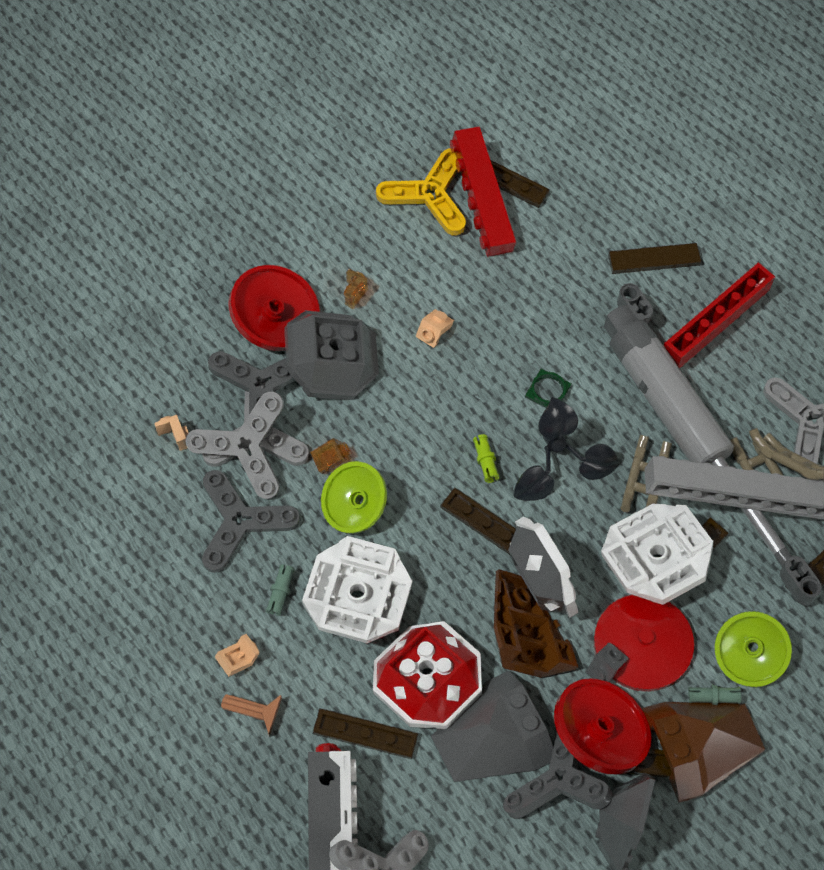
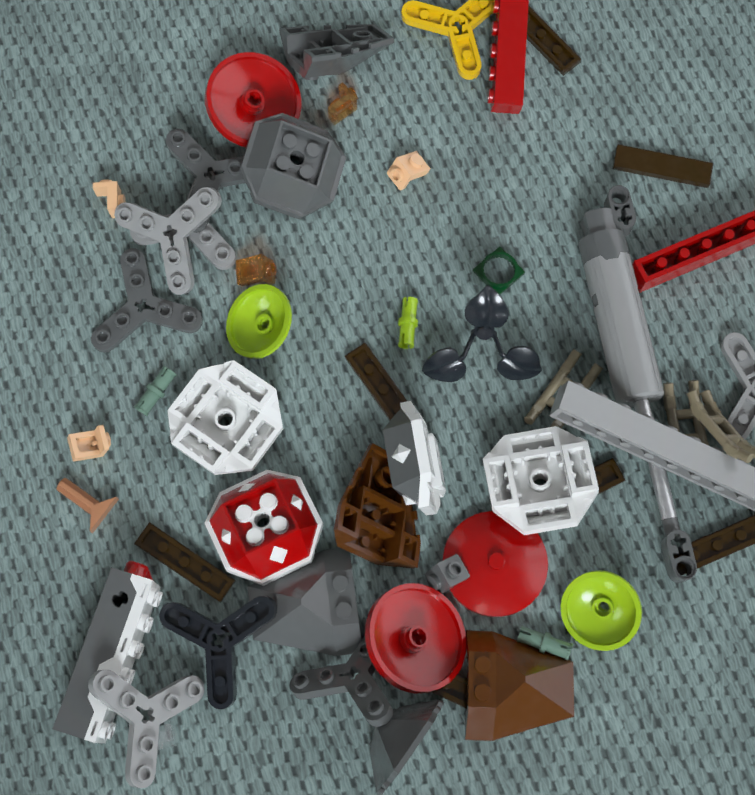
camera: 20 degrees right, 10 degrees up
none -> black piece [159,596,277,710]
none -> dark grey wedge [279,24,394,80]

